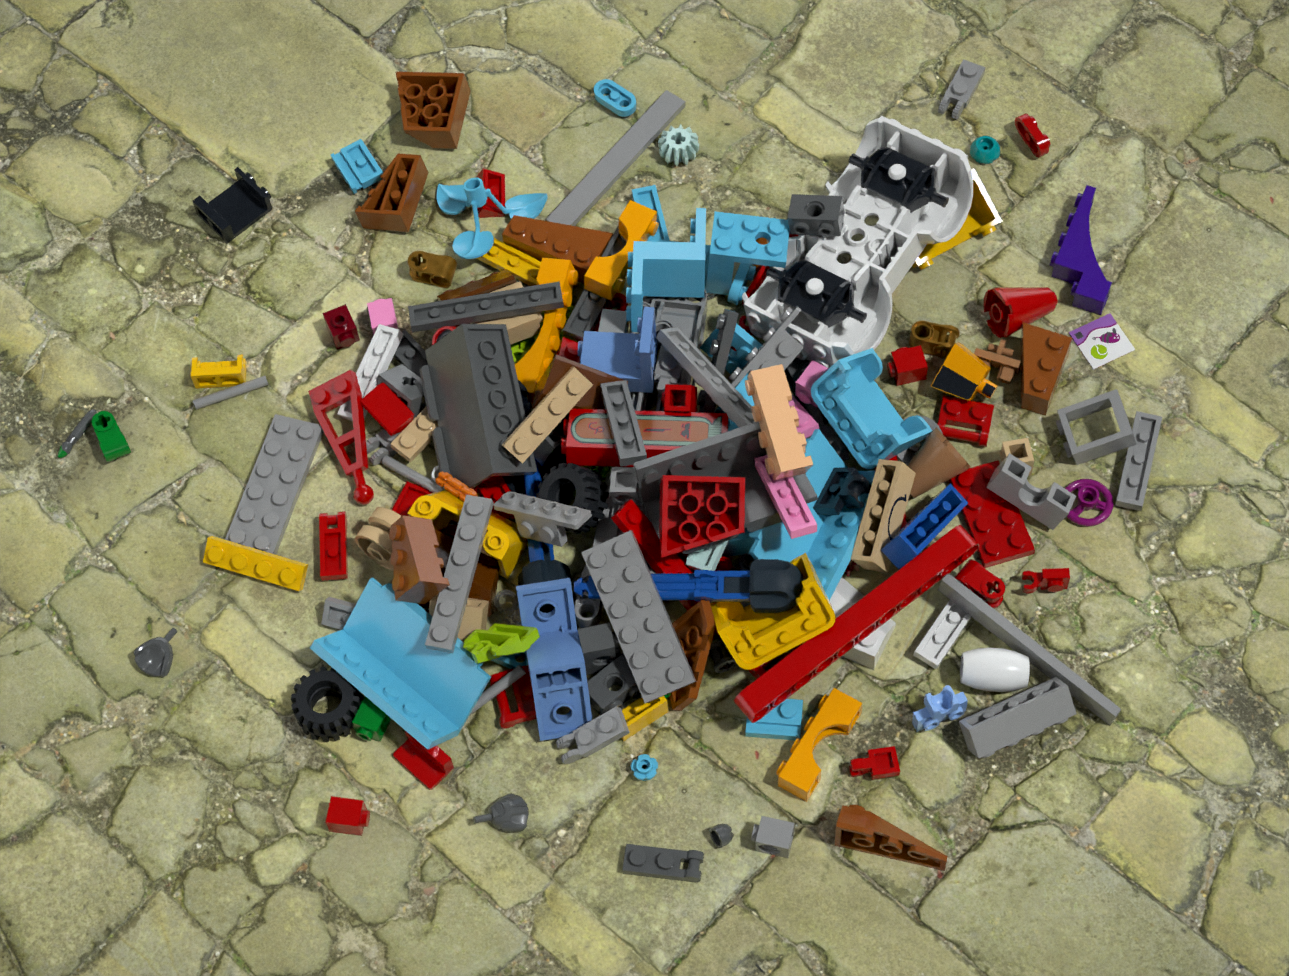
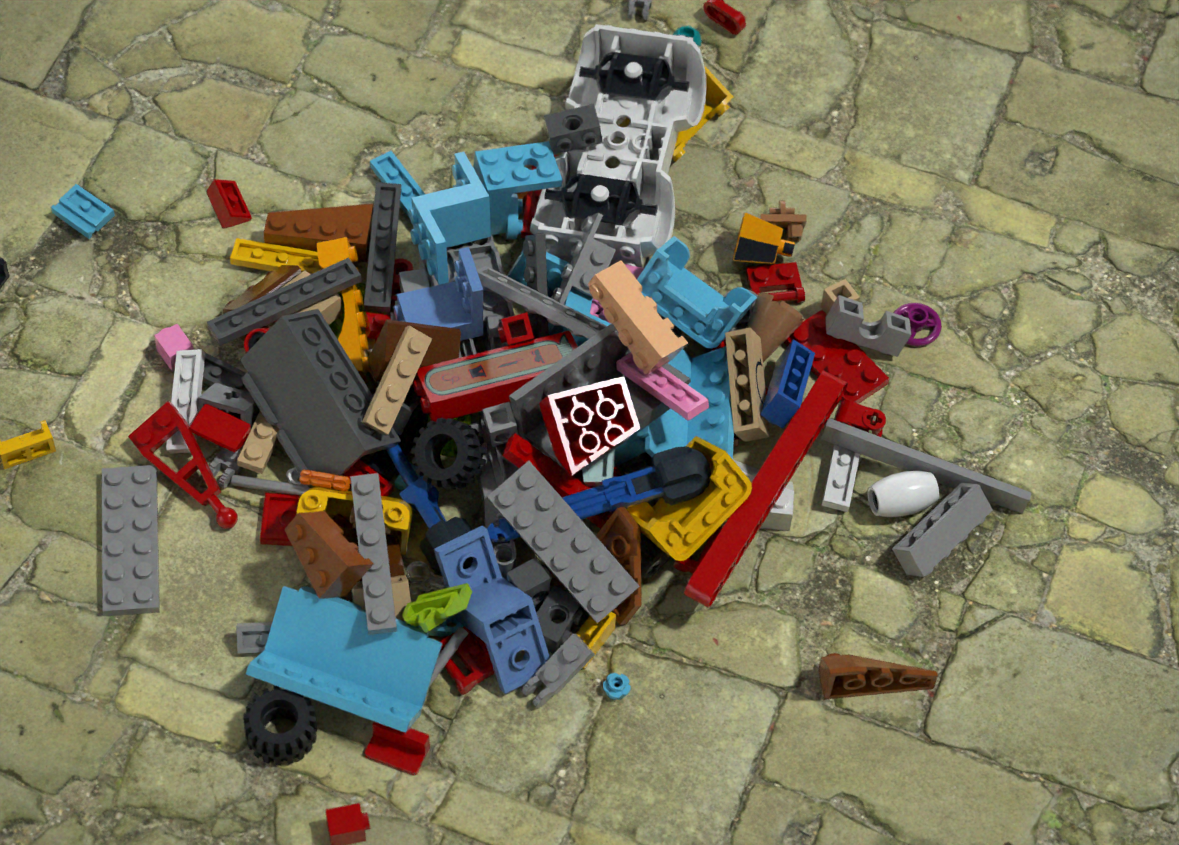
camera: 30 degrees left, 5 degrees down
dark grey piece [134,628,177,677] -> none
light grey bar [193,376,268,410] -> none
yellow plate [203,536,308,591] -> none
red plate [319,511,348,581] -> none
dark red brick [322,304,360,349] -> none
green brick [352,696,391,742] -> none
tan wheel [354,507,401,571] -> none
dark orange wedge [355,153,429,232] -> none
dark orange wedge [396,72,471,149] -> none
pearl gold piece [408,251,458,288] -> none
medium azure plant [437,178,548,259] -> none
dark grey piece [473,793,529,832] -> none
light grey bracket [493,491,592,547] -> none
light grey tile [546,90,686,226] -> none
light orange arch [584,200,659,301] -> none
medium azure plate [594,79,636,117] -> none
dark grey plate [600,380,647,466] -> none
dark grey plate [622,844,704,882] -> none
light aqua gear [658,124,699,167] -> none
dark grey hinge [709,823,734,848] -> none
medium azure plate [745,699,803,740] -> none
light grey brick [751,816,795,858] -> none
light orange arch [776,688,863,802] -> none
black plate [813,468,871,515] -> none
red plate [849,746,901,779] -> none
red brick [887,345,928,386] -> none
pearl gold piece [909,320,960,358] -> none
light blue plate [912,685,968,732] -> none
red cone [983,287,1058,338] -> none
dark orange wedge [1020,322,1072,416] -> none
red plate [1022,568,1070,594] -> none
dark purple arch [1050,185,1112,315] -> none
light grey window [1056,389,1137,465] -> none
sticker [1069,313,1135,369] -> none
light grey plate [1115,411,1162,511] -> none

